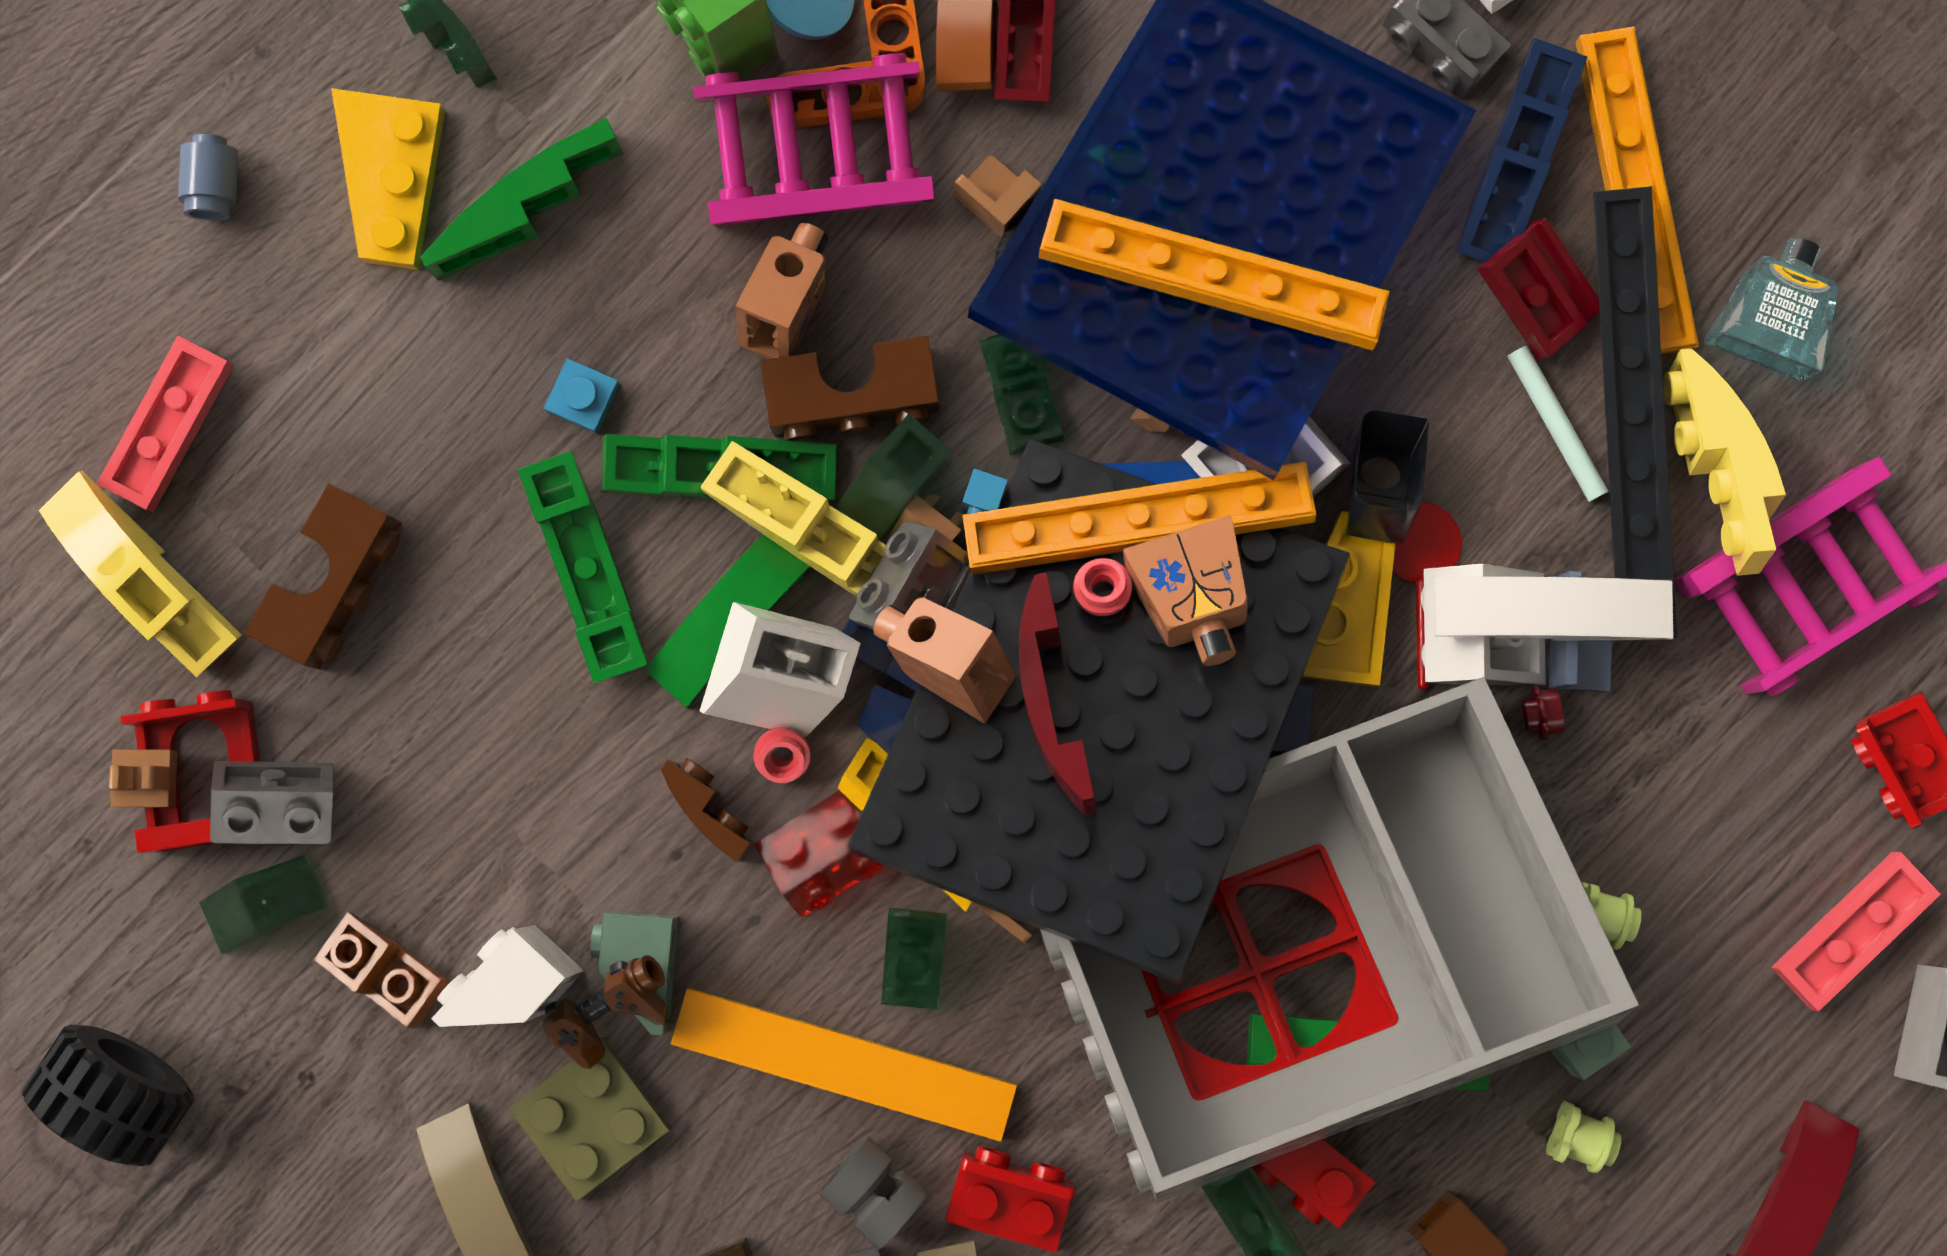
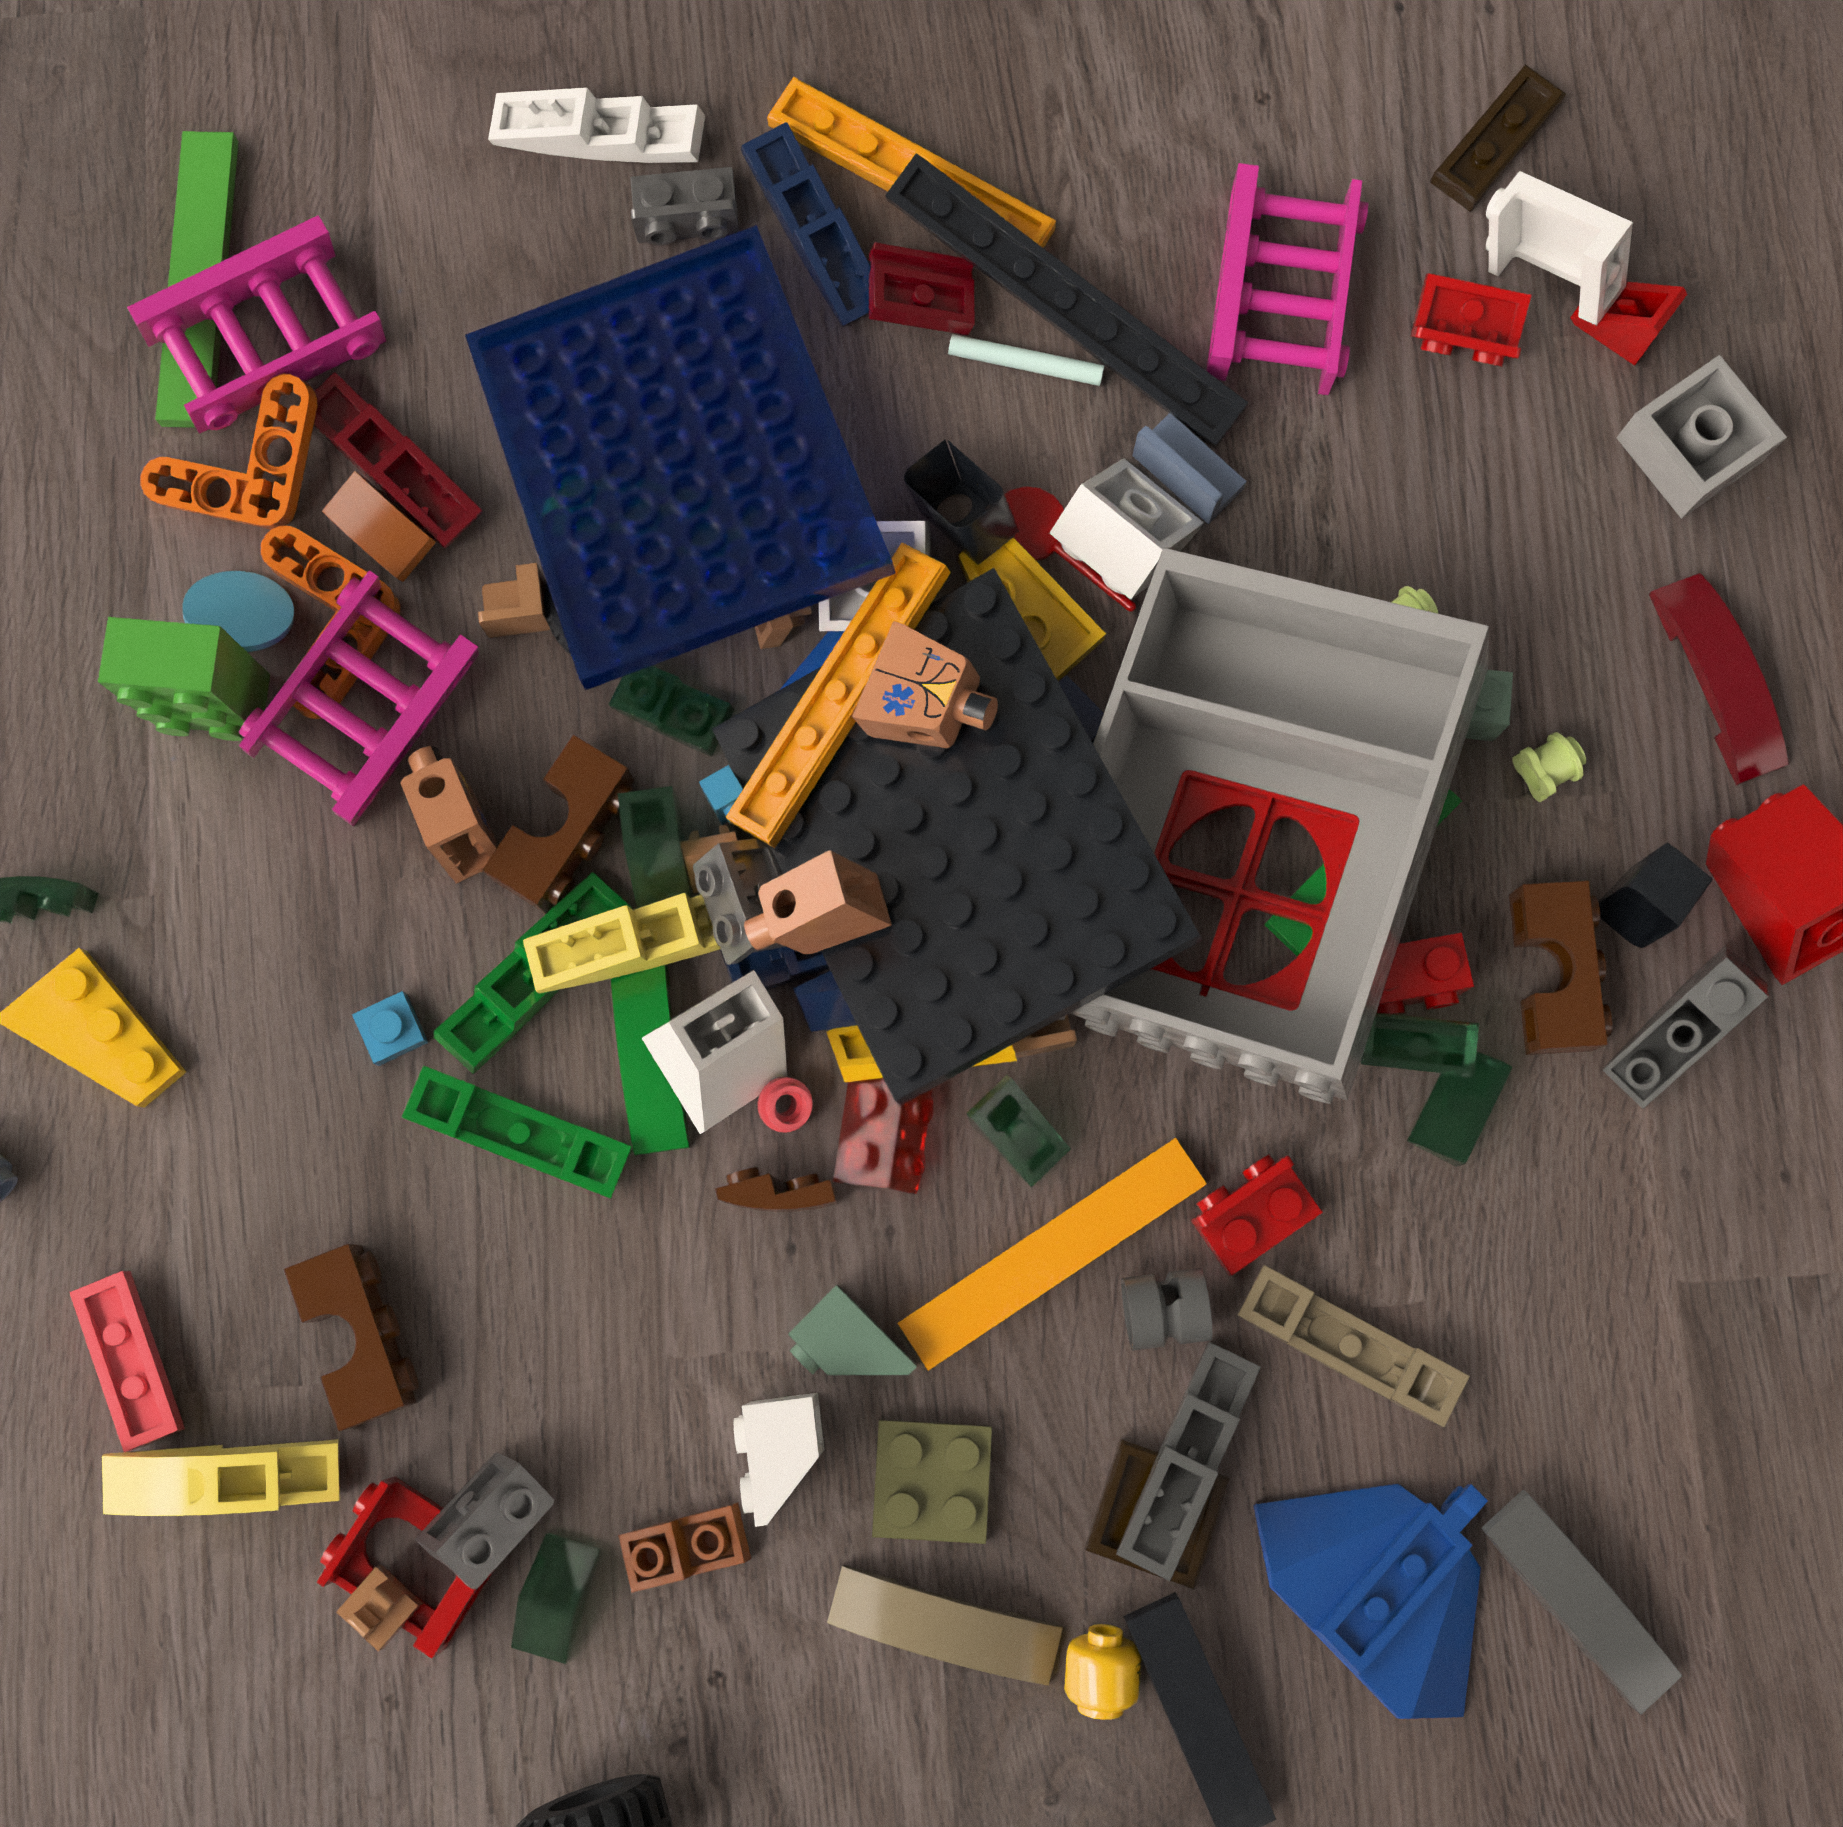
camera: 45 degrees left, 5 degrees down
green slope [421,117,623,280] -> none
reddish brown piece [543,955,666,1069] -> none
dark red slope [1019,572,1097,815] -> none
light orange tile [1038,199,1390,351] -> none
coral plate [1073,558,1132,616] -> none
white slope [1435,577,1673,641] -> none
dark red plate [1521,685,1564,740] -> none
light yellow slope [1663,348,1786,576] -> none
clear light blue torso [1703,238,1838,382] -> none
coral plate [1771,852,1941,1012] -> none

